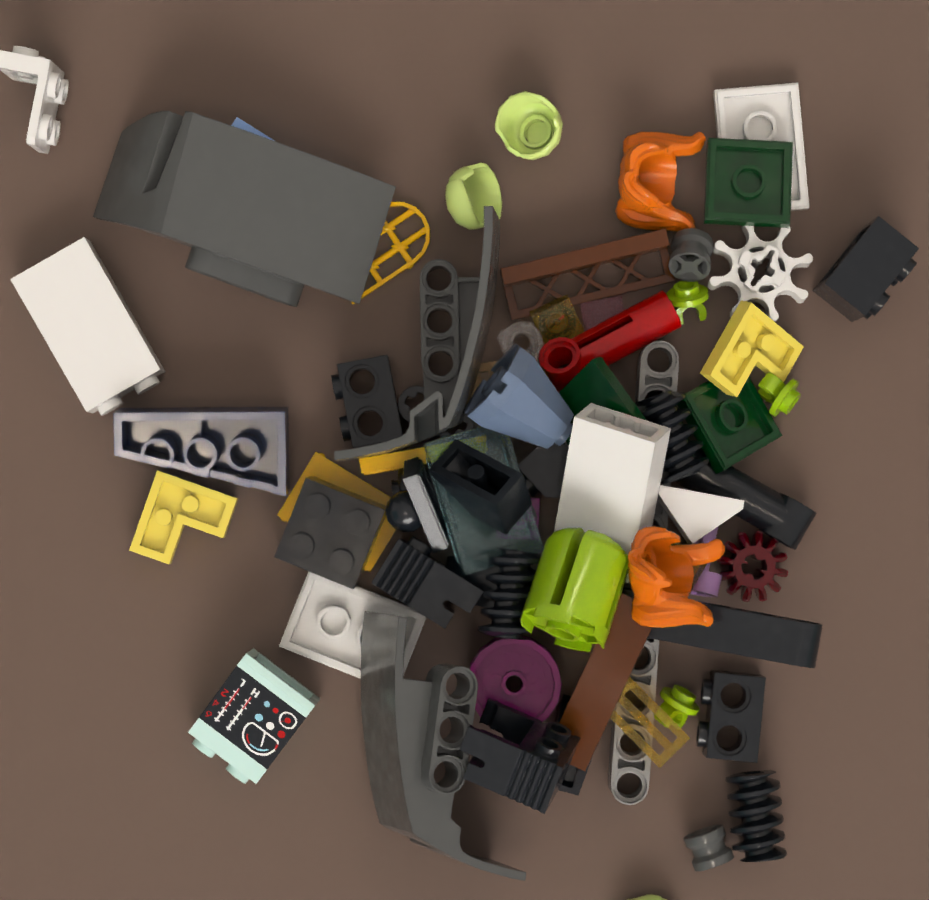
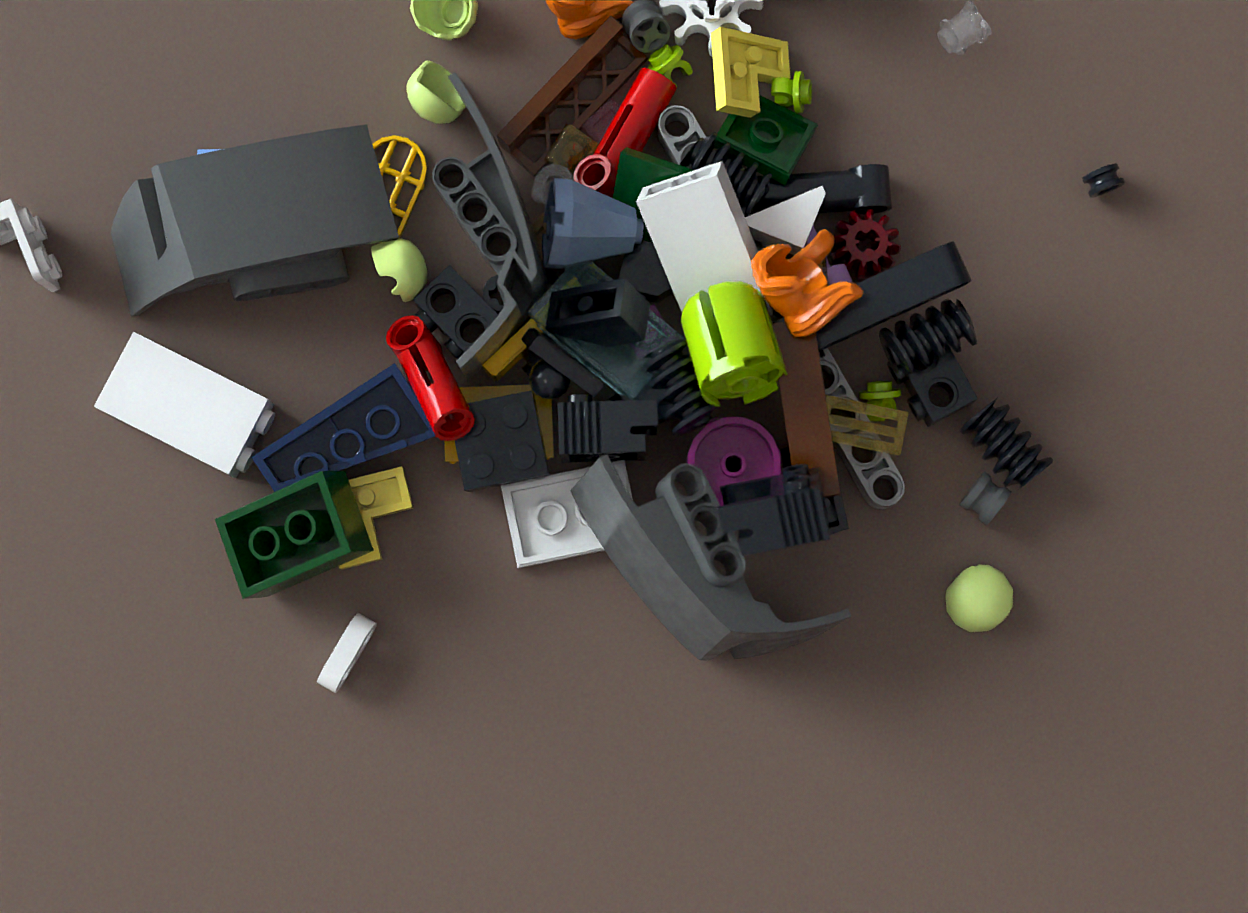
camera: 35 degrees left, 5 degrees down
slope [188,648,320,784] -> none
none -> dark green brick [215,471,374,599]
none -> white beam [317,613,377,693]
none -> yellowish green hair [371,238,428,302]
none -> red piece [386,315,475,441]
none -> black piece [879,299,977,374]

